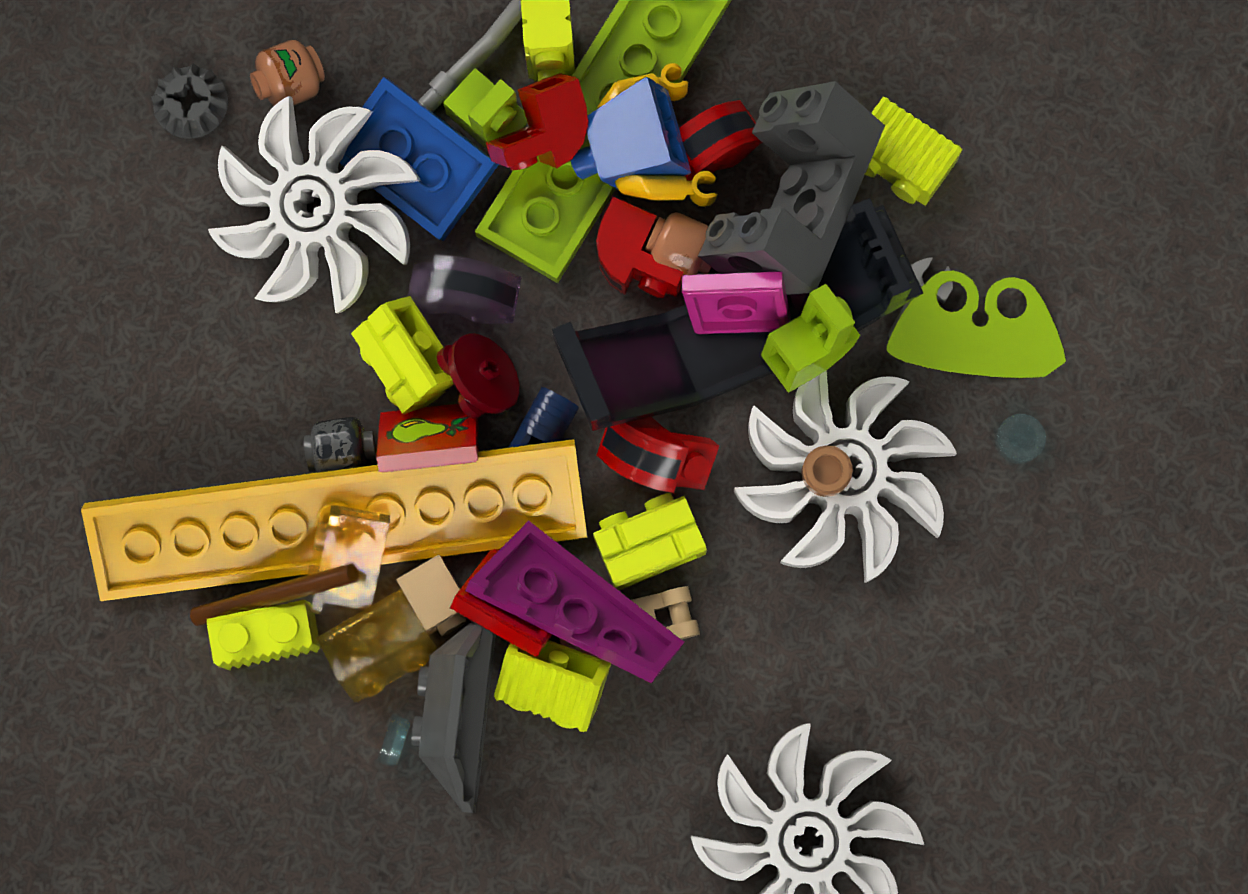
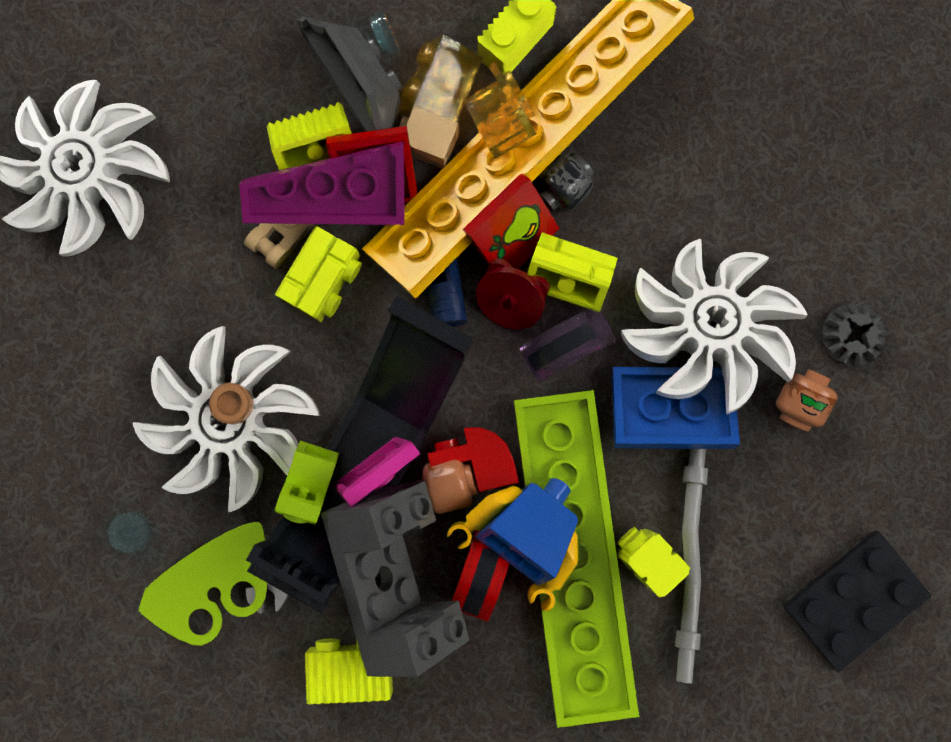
camera: 140 degrees right, 5 degrees up
reddish brown bar [190,563,359,626] -> none
lime brick [443,68,528,148] -> none
red brick [486,73,588,170] -> none
red brick [596,417,720,493] -> none

